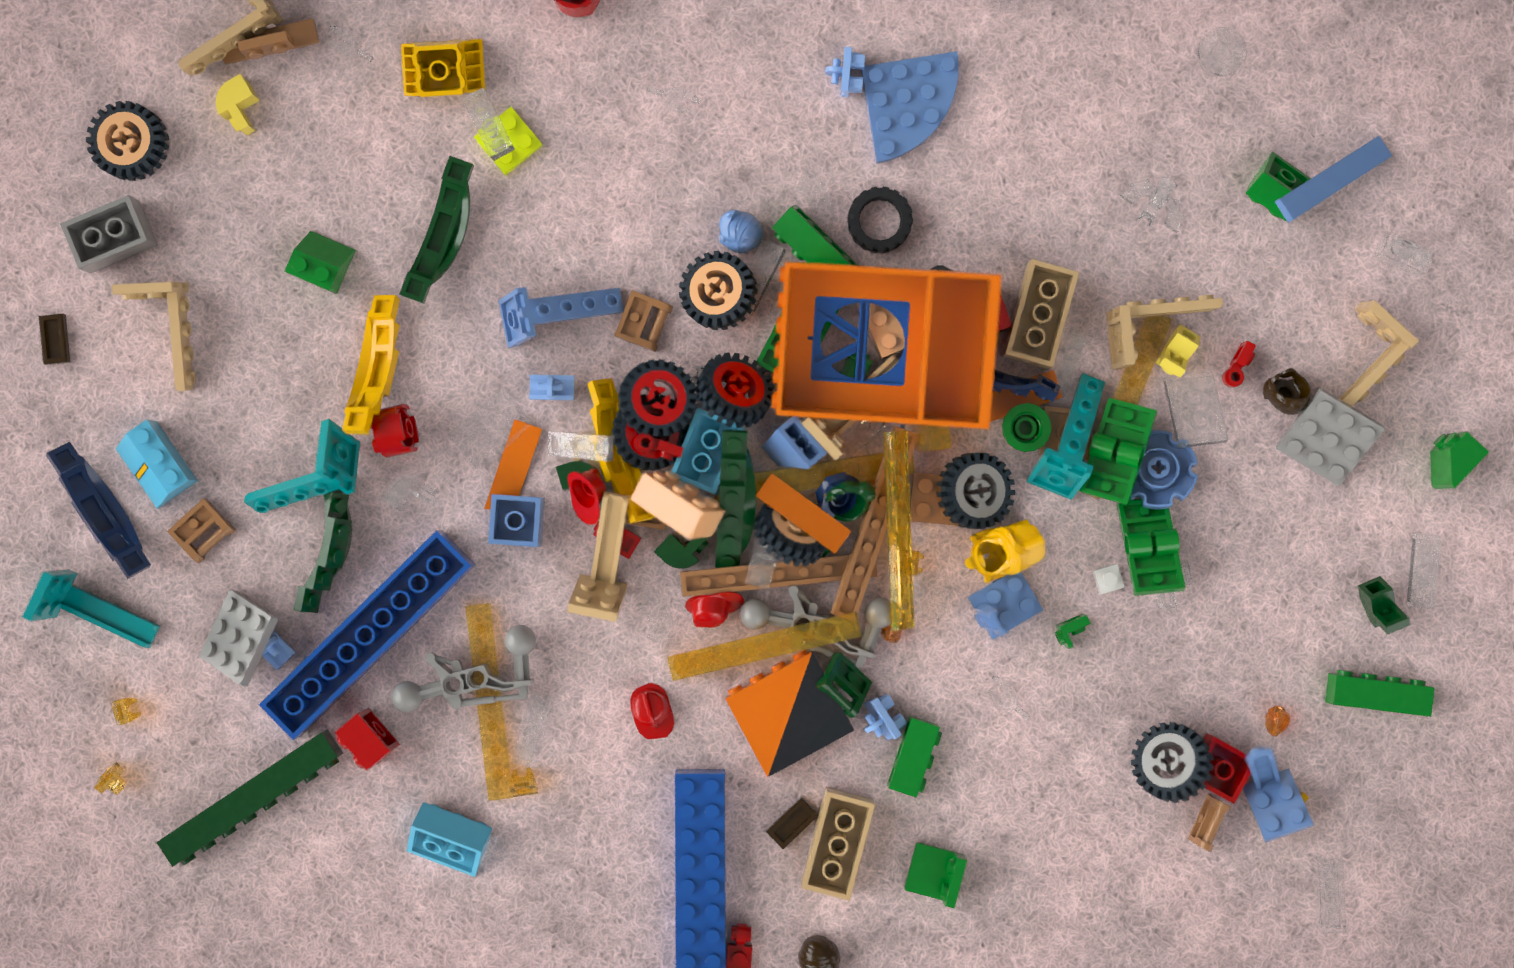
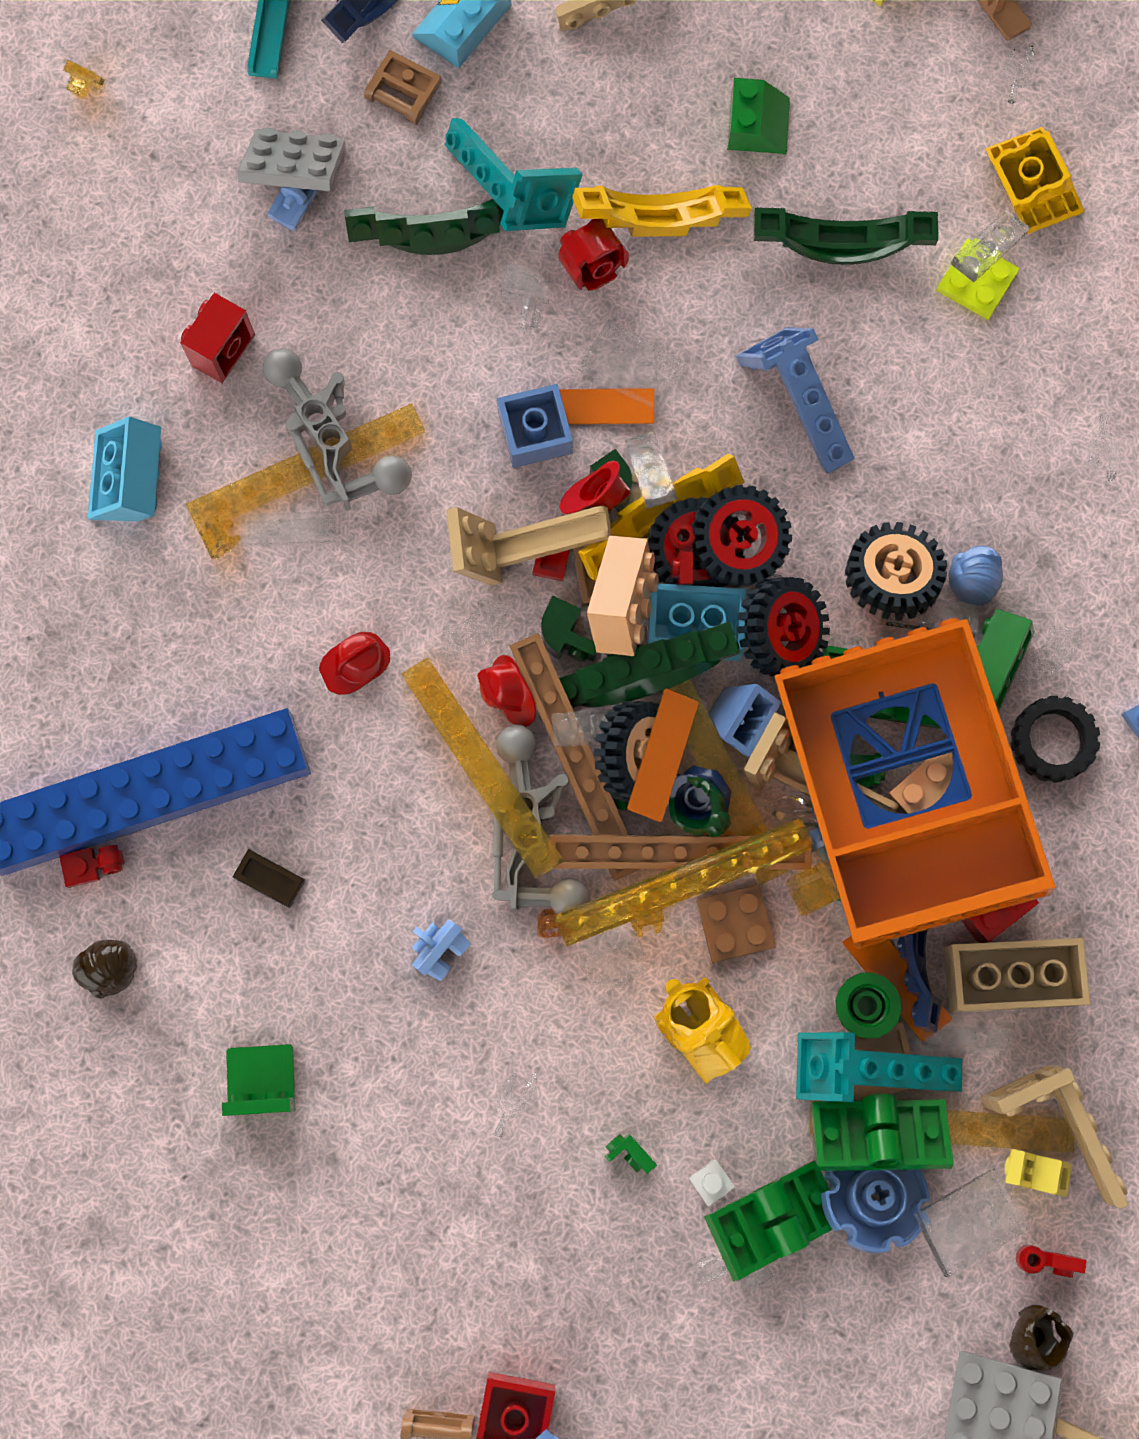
camera: 70 degrees right, 10 degrees down
clear yellow tile [111,698,141,725] -> none
dark green brick [156,729,344,867] -> none
blue brick [259,530,476,740] -> none
light blue hips [529,375,575,400] -> none
medium nougat plate [614,290,673,352] -> none
panel [725,649,854,778] -> none
tan brick [801,787,875,901] -> none
dark green plate [816,652,872,718] -> none
green brick [887,715,942,798] -> none
wheel [936,452,1016,529] -> none
medium blue bracket [967,572,1043,640] -> none
wheel [1131,722,1213,803] -> none

